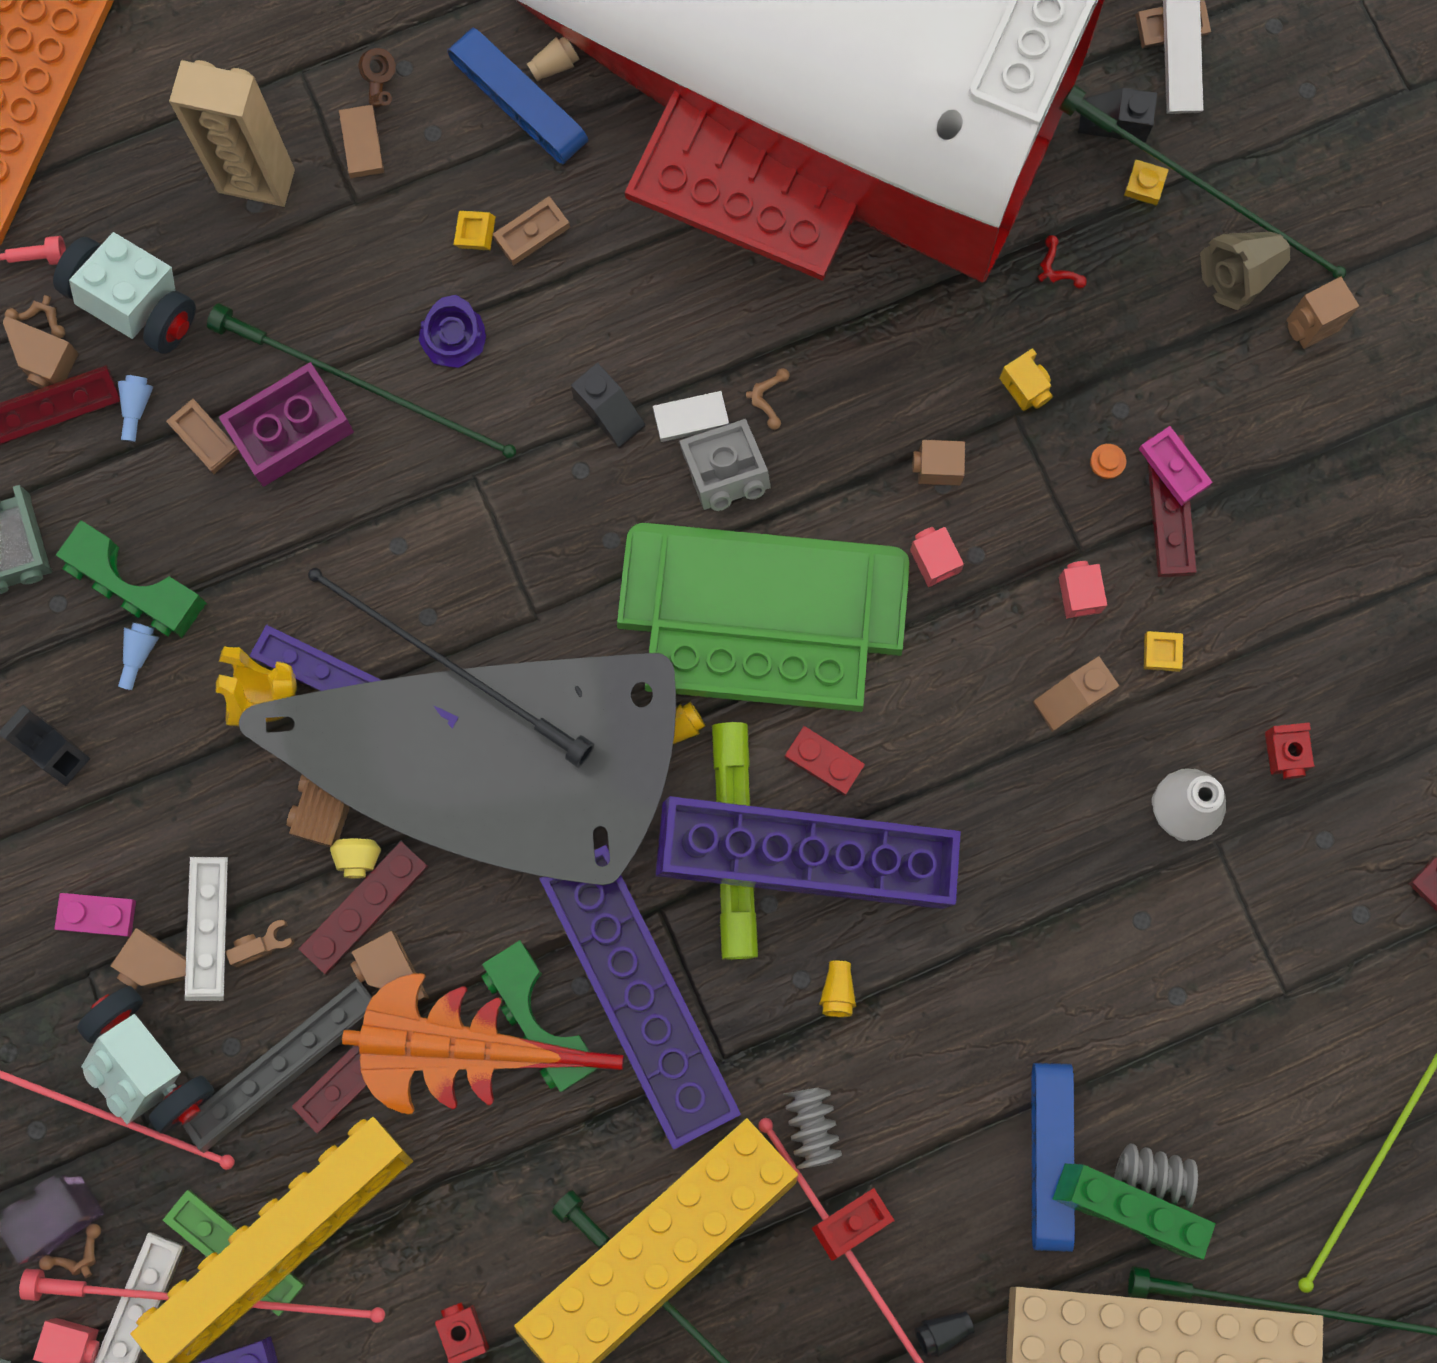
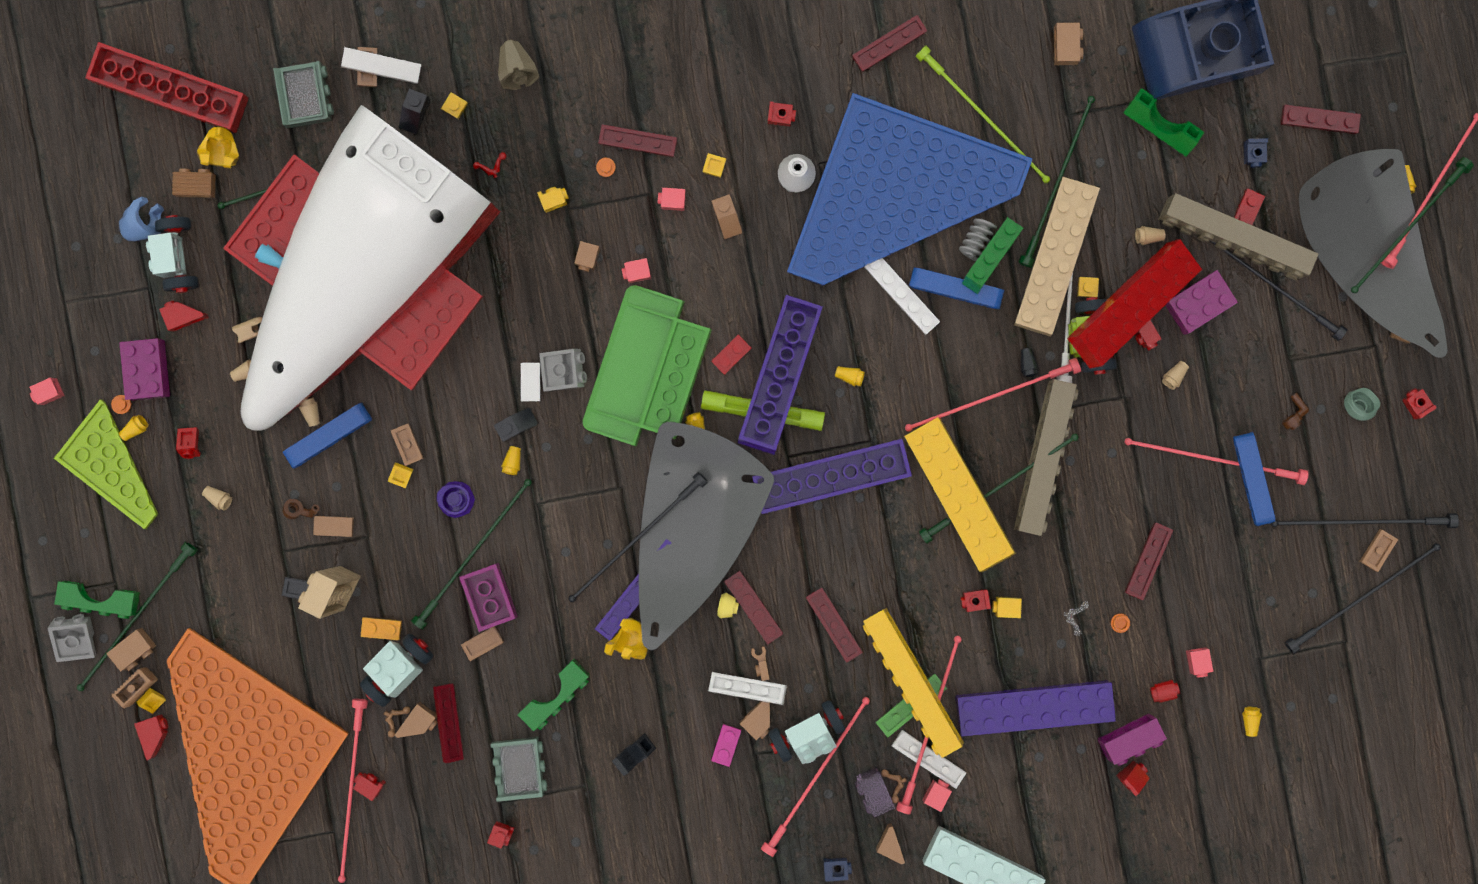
camera: 70 degrees left, 10 degrees up
light blue cone [118,375,154,442] -> none
light blue cone [118,622,159,690] -> none
dark grey tile [181,979,373,1153] -> none
medium nougat brick [287,775,349,847] -> none
orange animal [342,973,624,1114] -> none
medium nougat slope [351,931,429,1002] -> none
green arch [481,940,600,1092] -> none
medium nougat piece [746,368,790,430] -> none
light grey piece [783,1087,842,1169] -> none
red plate [812,1188,895,1261] -> none
dark green piece [1059,85,1346,279] -> none
dark pink plate [1139,426,1213,506] -> none
medium nougat brick [1287,277,1359,349] -> none
none -> light orange plate [361,617,402,640]
none -> yellow cone [501,446,521,476]
none -> blue plate [787,93,1032,286]
none -> white plate [864,258,940,335]

